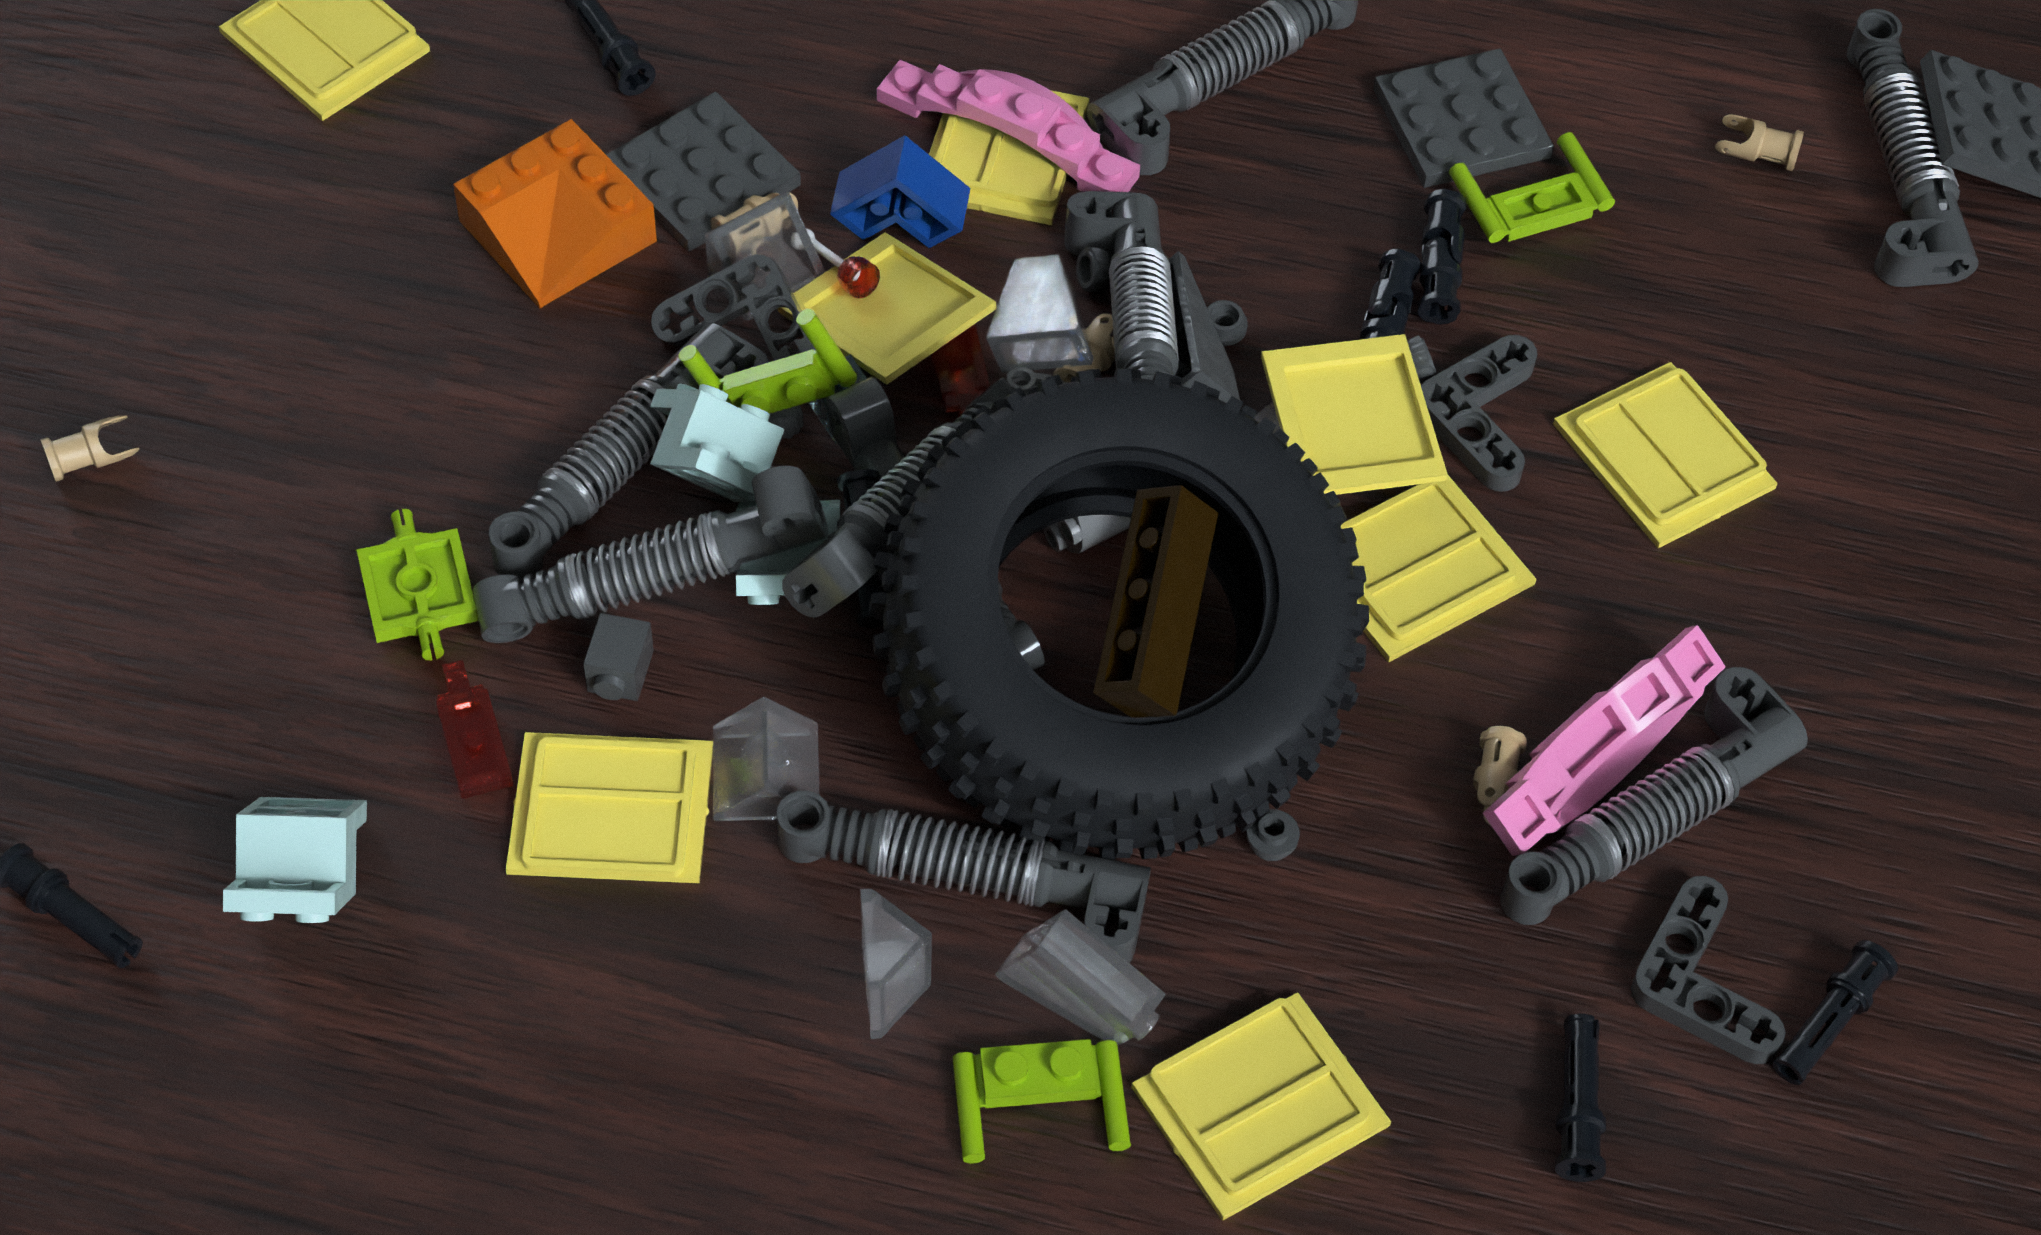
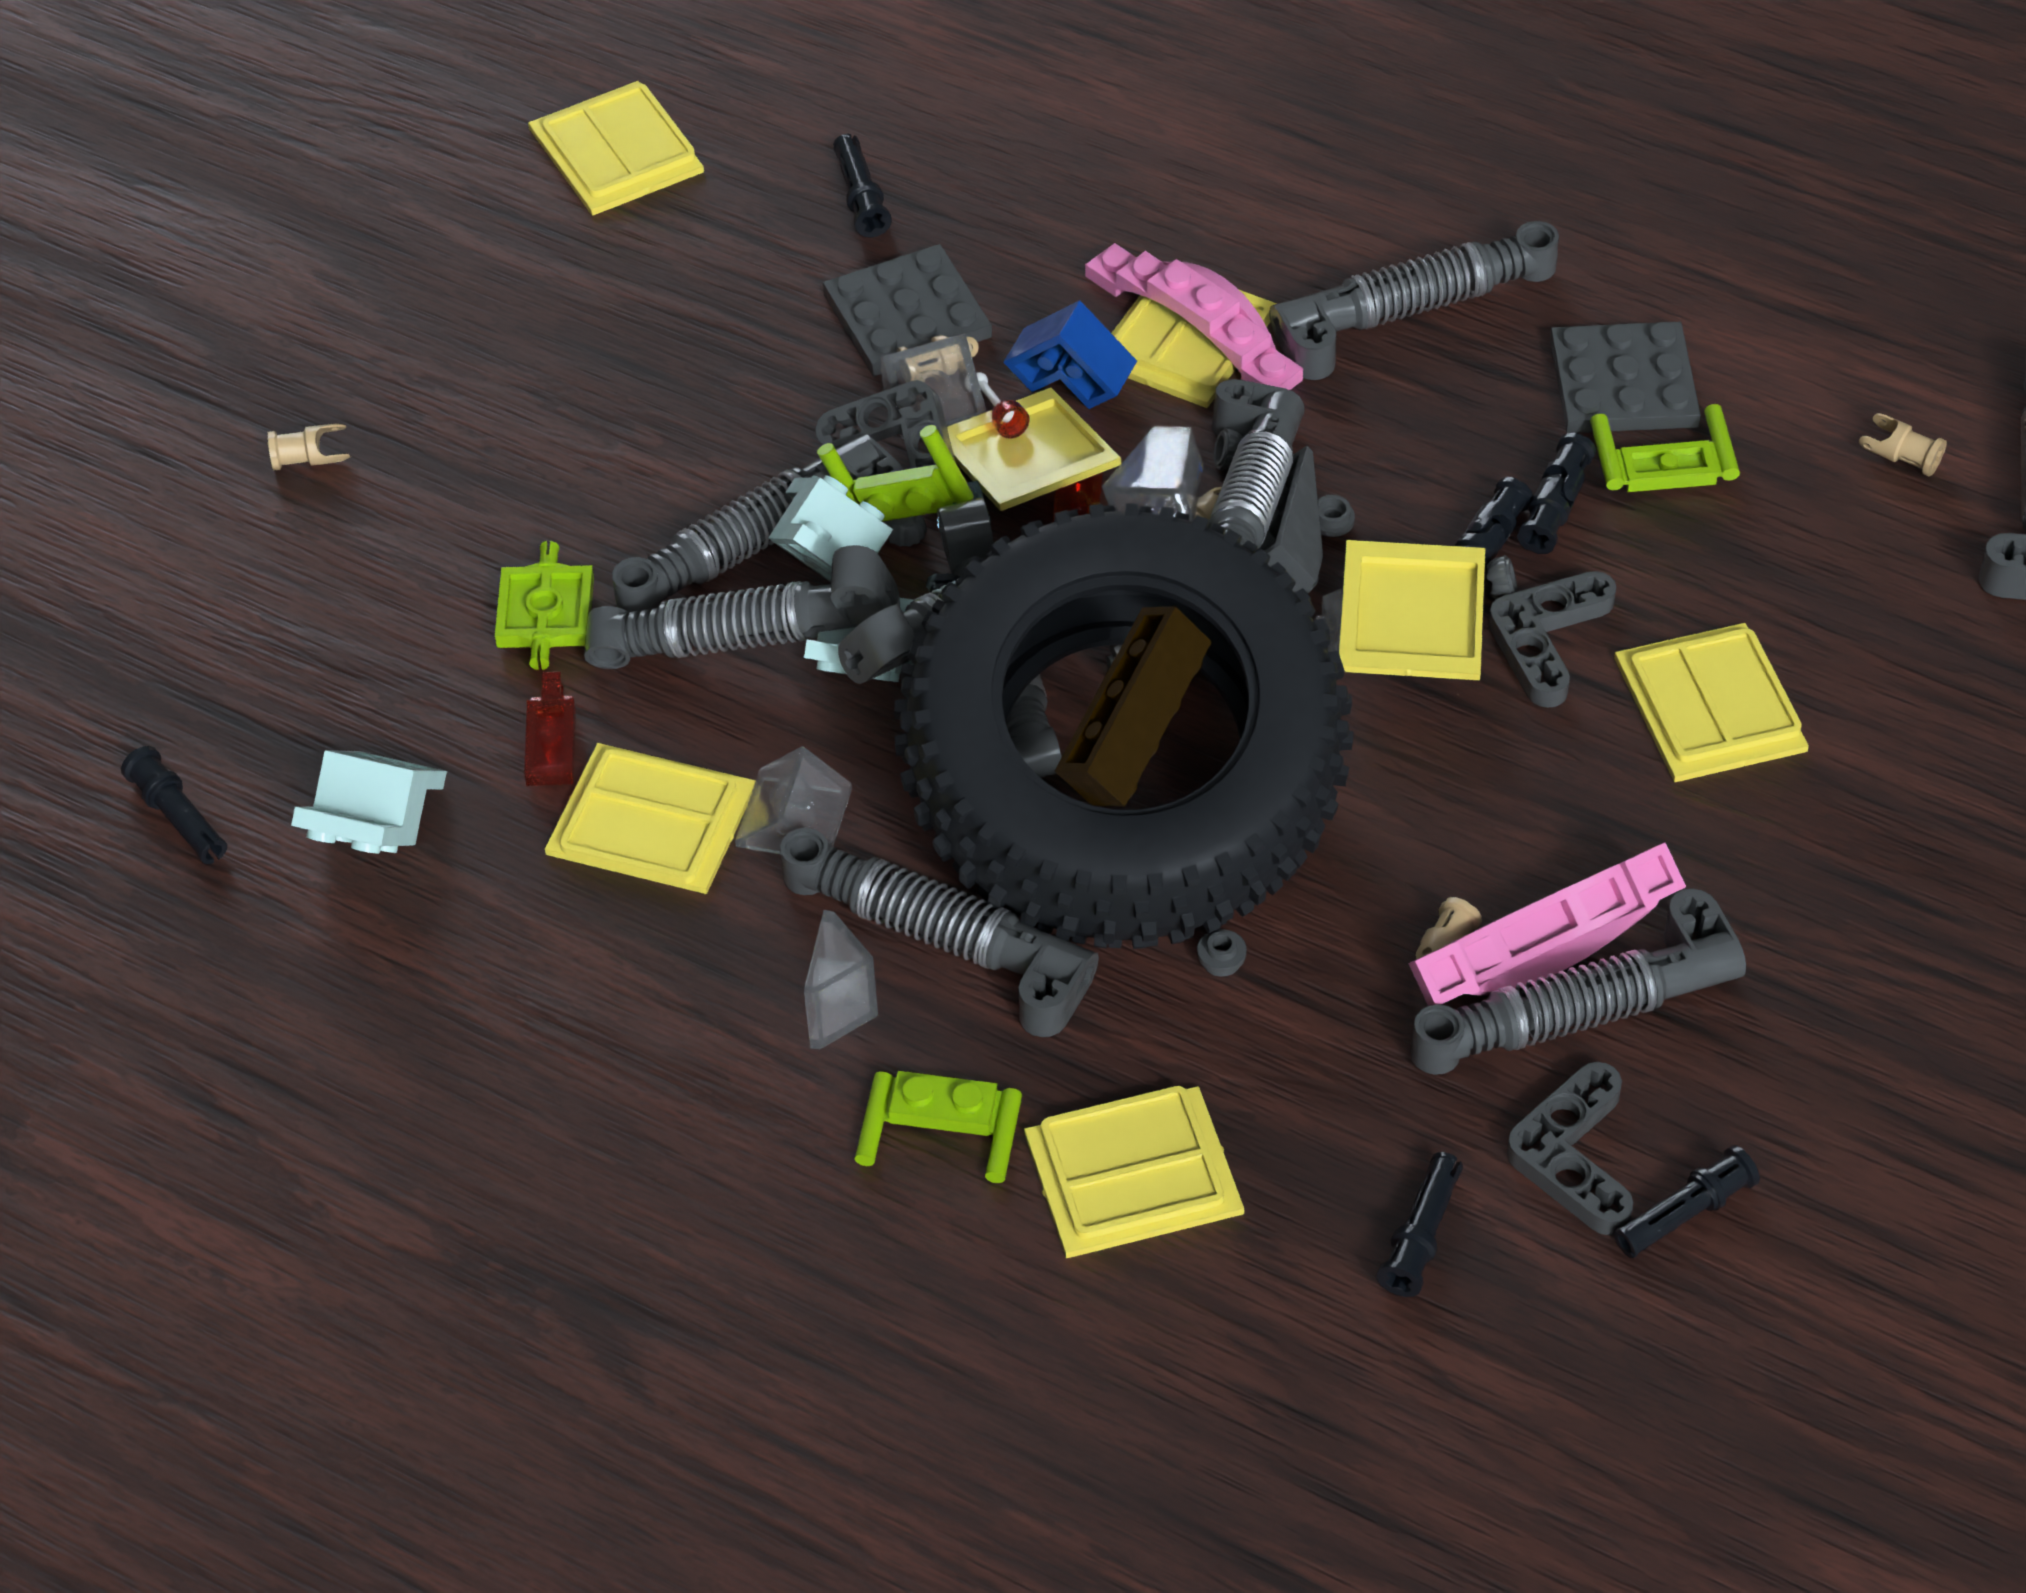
camera: 20 degrees right, 5 degrees down
orange slope [453,119,657,309] -> none
dark grey brick [584,613,654,701] -> none
clear slope [995,909,1166,1045] -> none
light yellow piece [1341,475,1537,663] -> none

